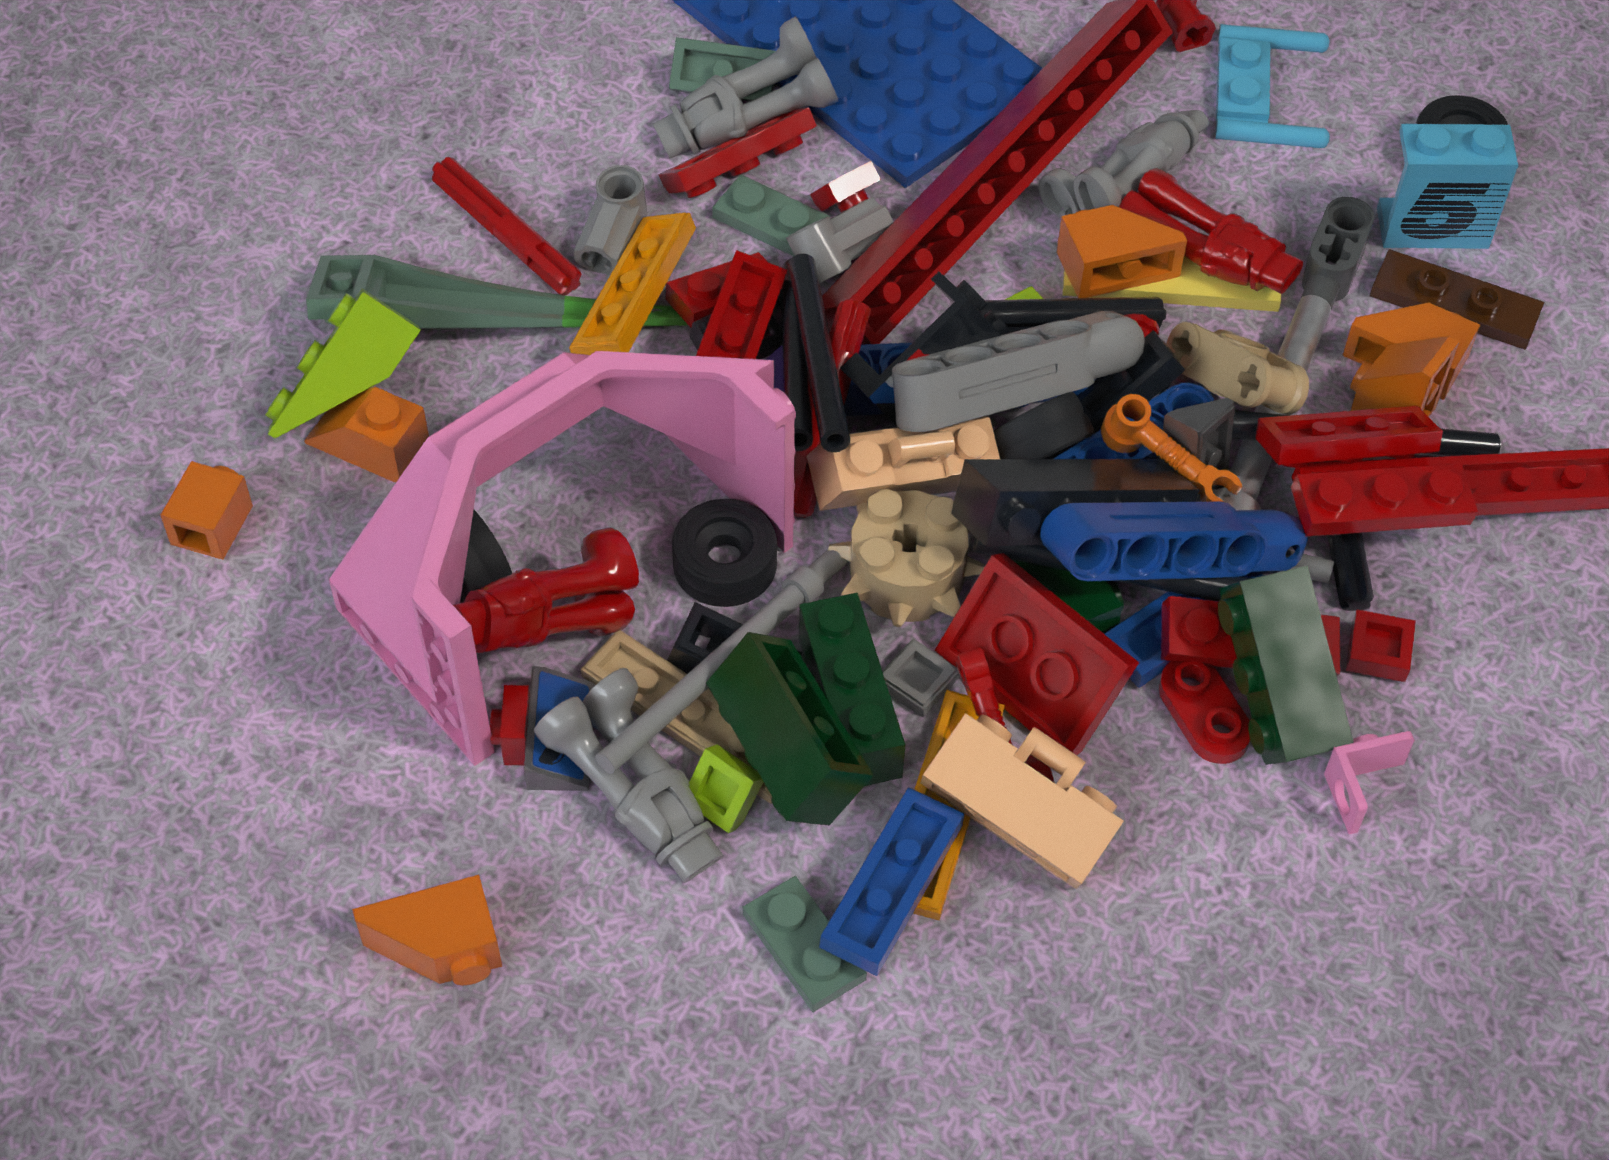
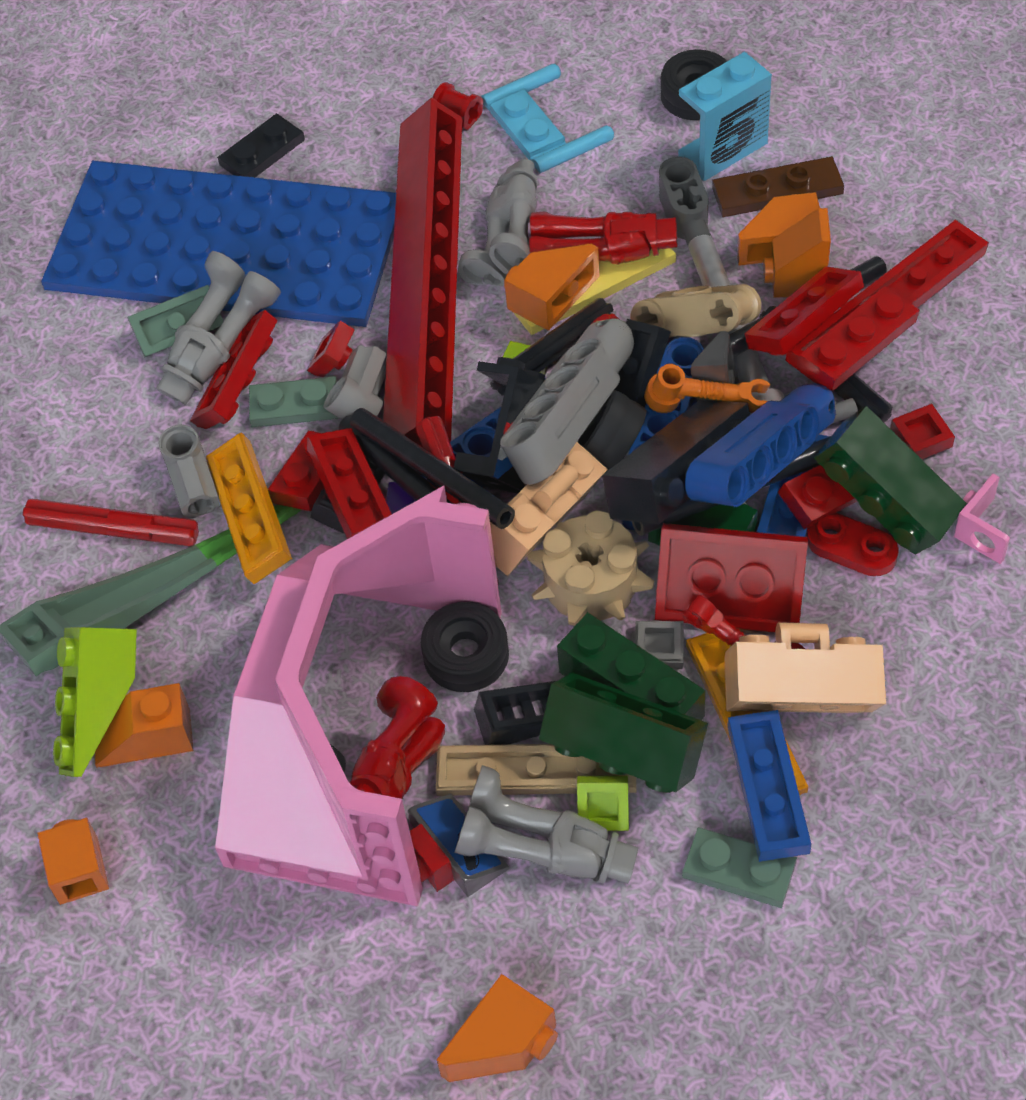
camera: 30 degrees left, 0 degrees up
light grey bar [596,550,848,774] -> none

